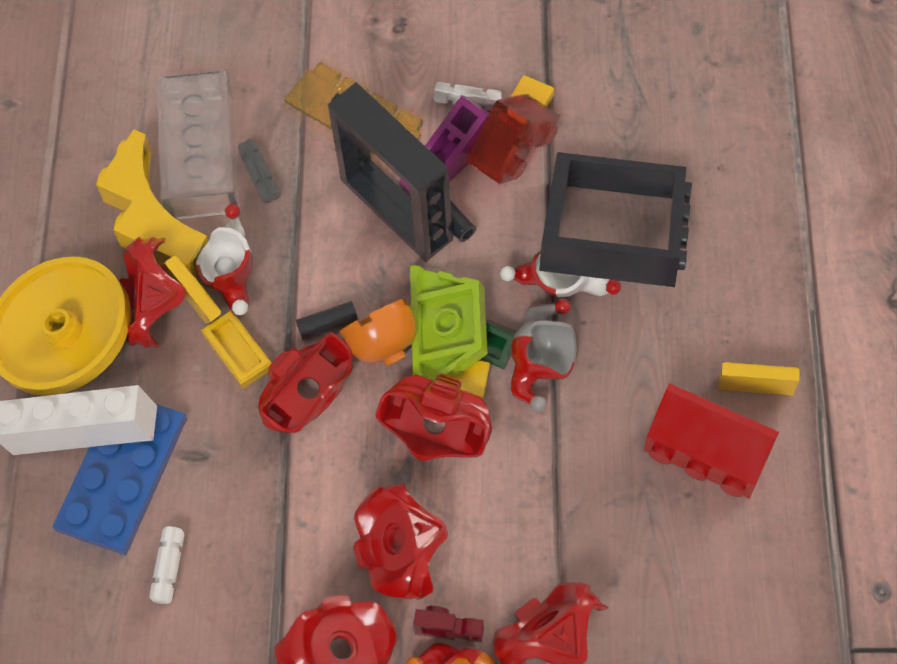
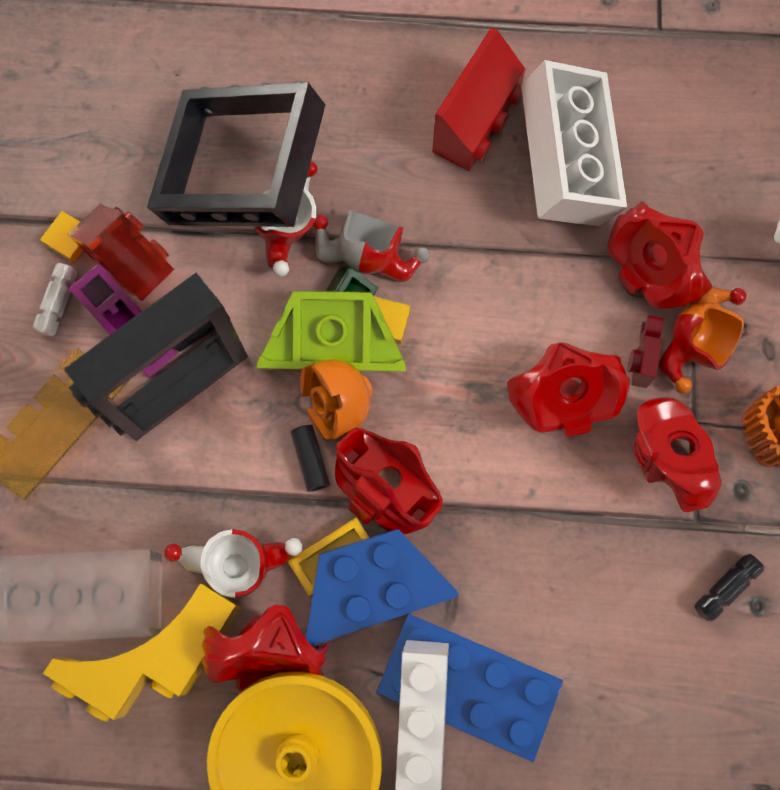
camera: 90 degrees left, 10 degrees up
white axle [149,526,184,604] -> none
yellow tile [160,255,221,324] -> none
dark grey axle [238,139,280,203] -> none
red piece [375,373,492,461] -> none
yellow tile [717,362,800,396] -> none
none -> blue wing [305,528,459,646]
none -> white brick [521,60,627,226]

